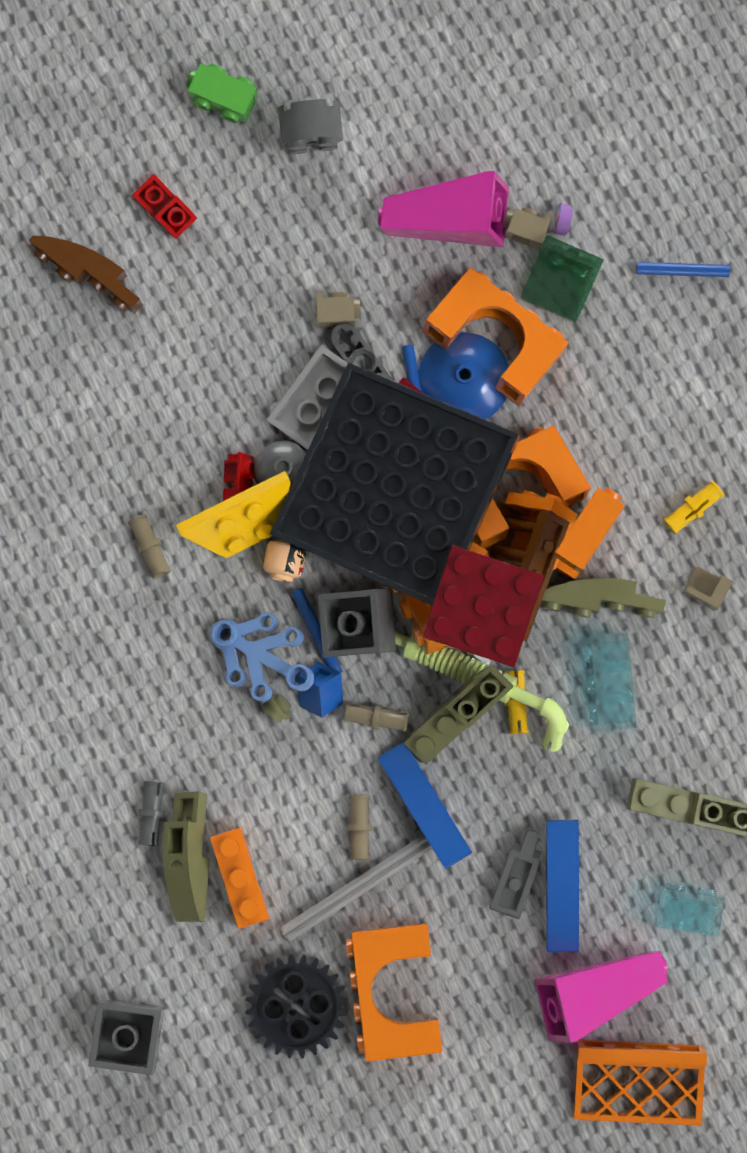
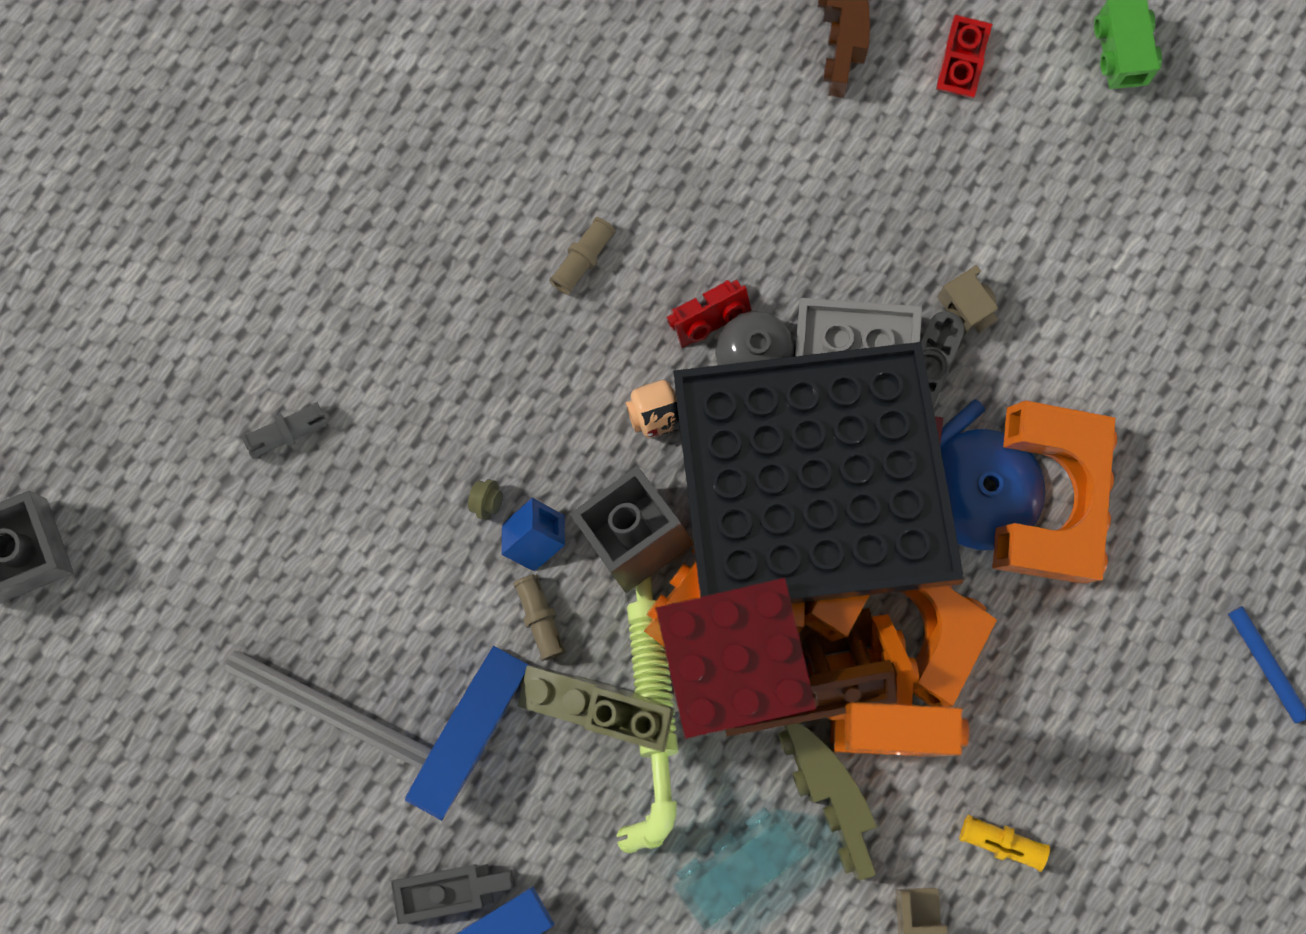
camera: 55 degrees right, 5 degrees down
olive slope [163,791,210,922] -> none
yellow wing [176,471,290,558] -> none
orange arch [210,827,271,929] -> none
medium blue plant [211,612,314,702] -> none
black gear [245,954,348,1059] -> none
dark grey brick [278,99,343,154] -> none
blue bar [291,588,343,673] -> none
orange arch [346,923,443,1062] -> none
dark tan pin [347,795,372,860] -> none
dark pink slope [378,171,509,248] -> none
dark tan brick [502,208,552,250] -> none
yellow pin [504,670,529,735] -> none
clear green bracket [521,235,604,322] -> none
medium lavender tile [553,203,573,236] -> none

